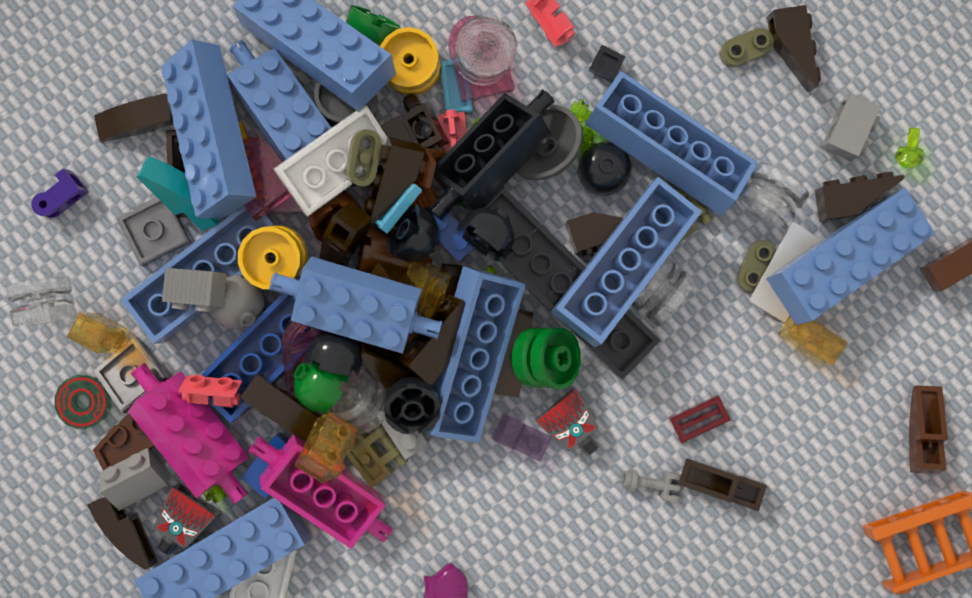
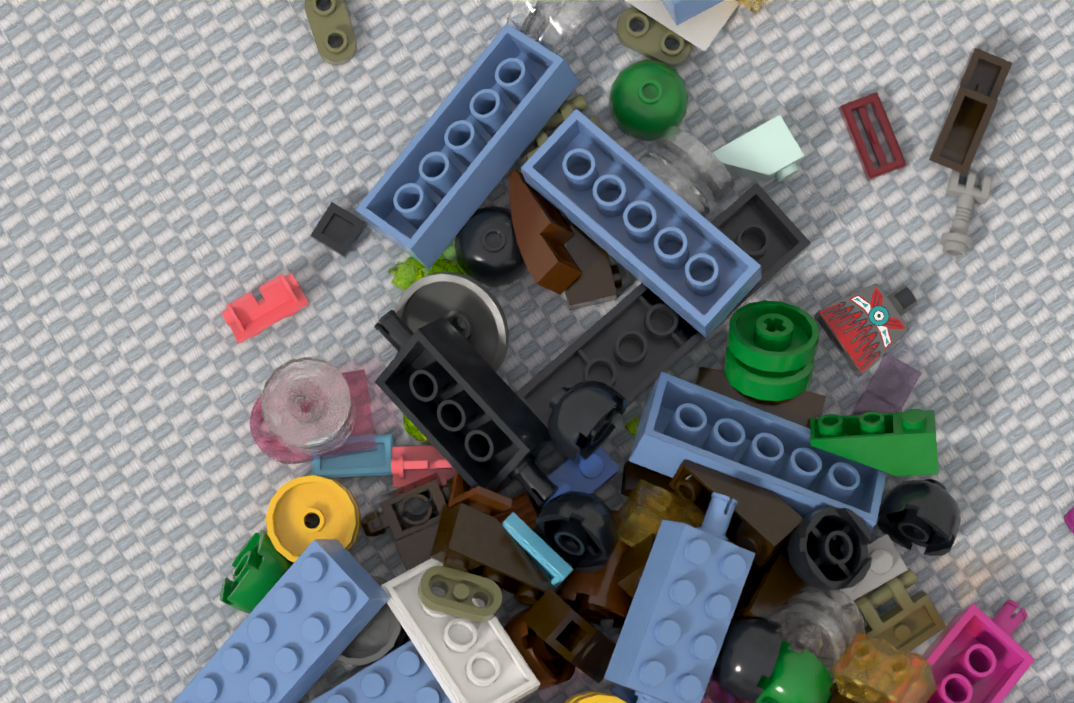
camera: 85 degrees left, 5 degrees down
none -> reddish brown slope [509,169,582,295]
none -> green cylinder [608,59,689,142]
none -> light aqua slope [708,115,804,182]
none -> green slope [810,409,939,476]
none -> black cylinder [877,479,961,556]

